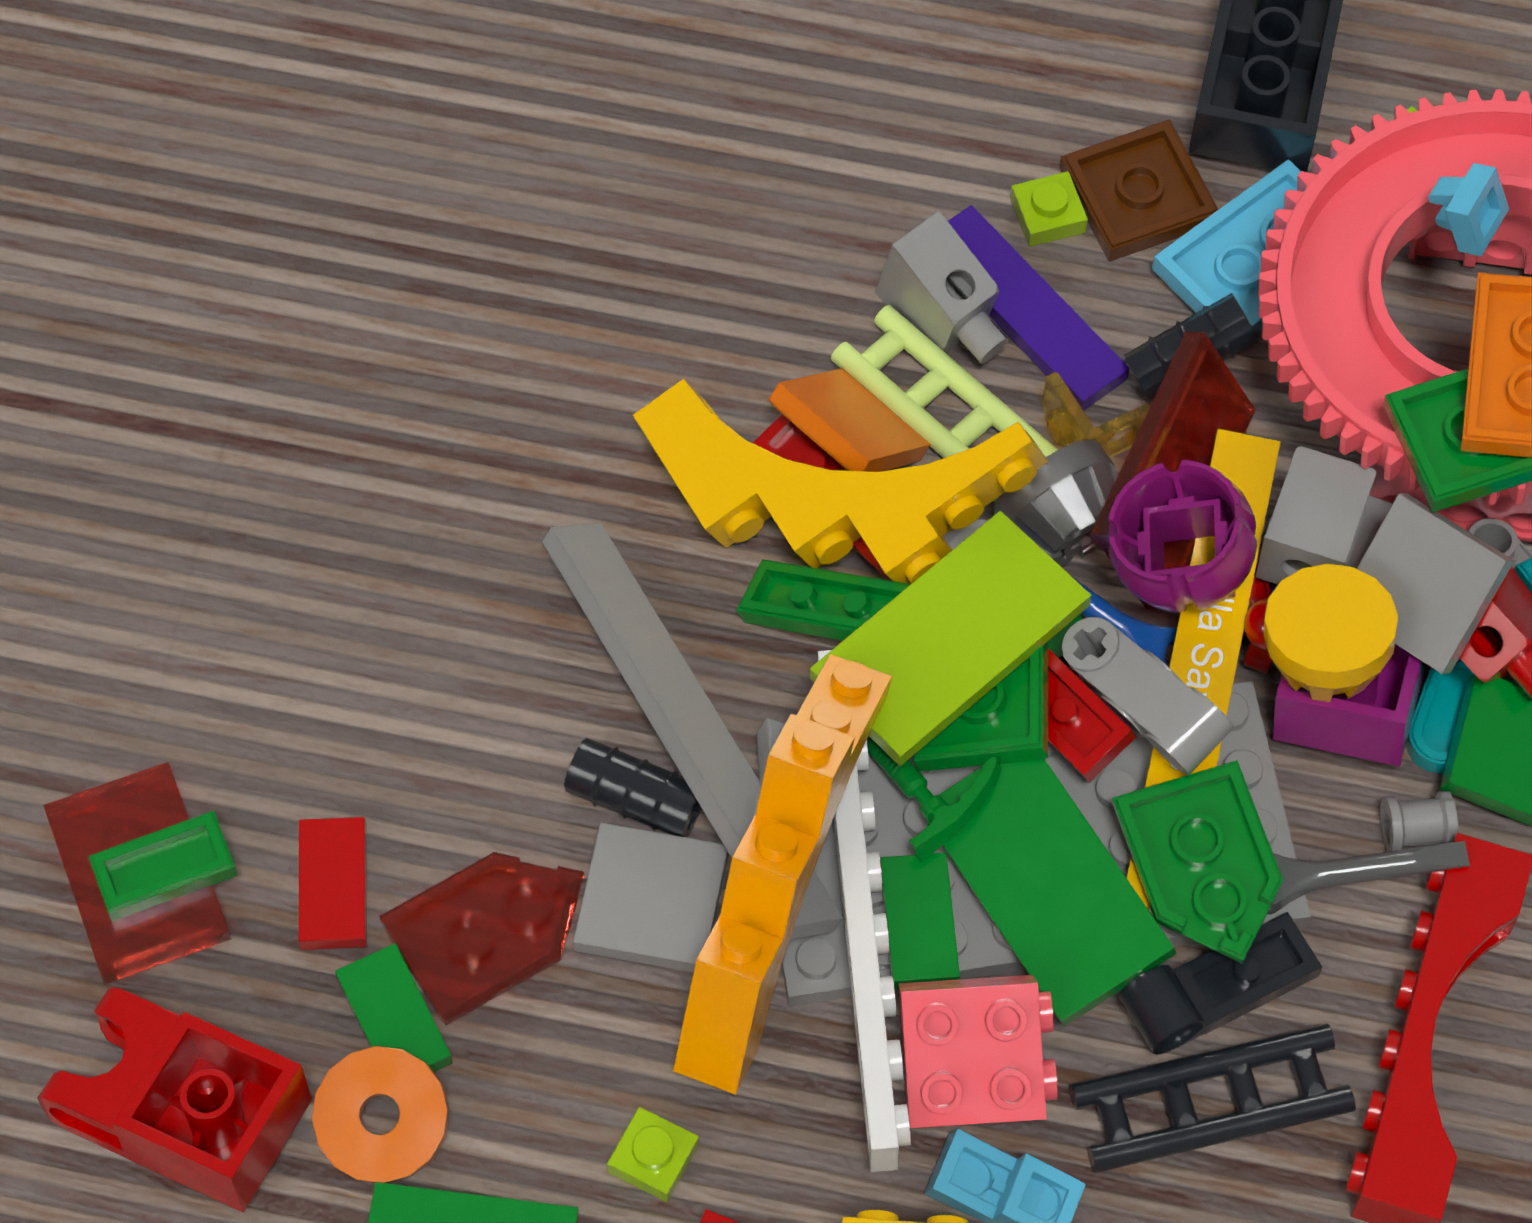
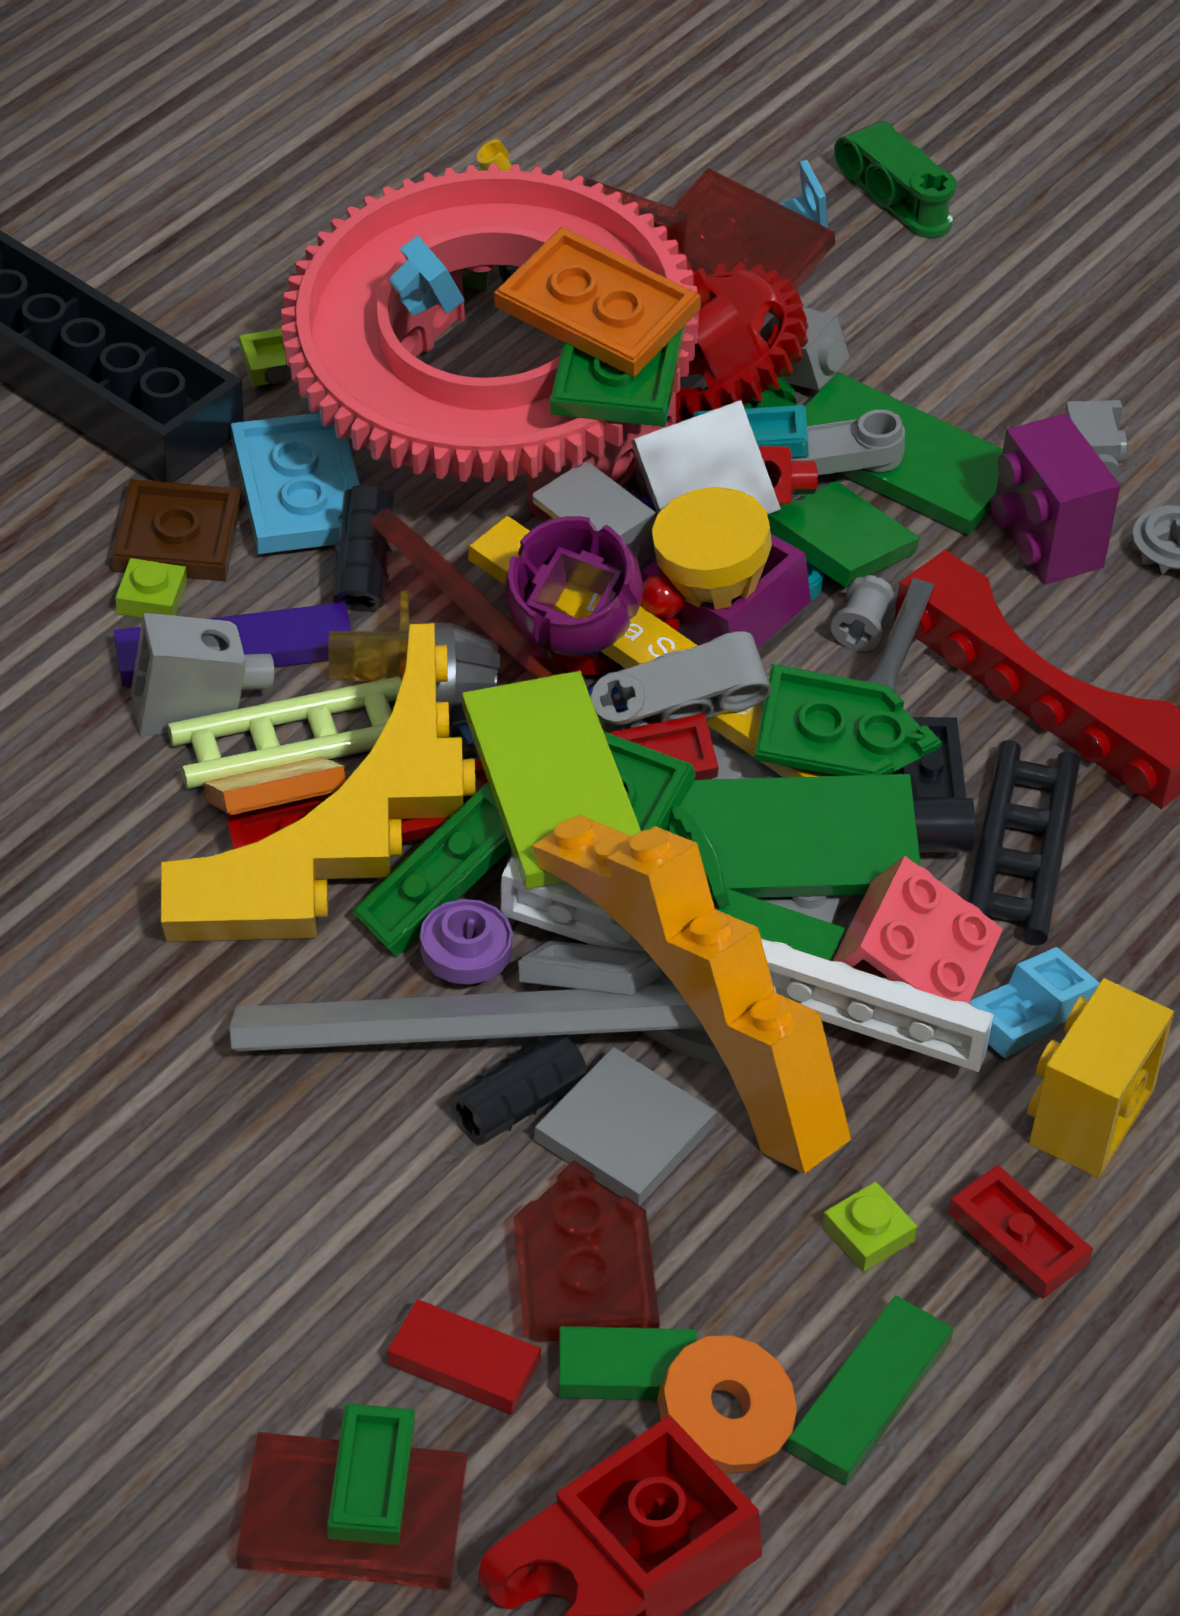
camera: 65 degrees left, 15 degrees down
none -> medium lavender plate [420,899,513,985]

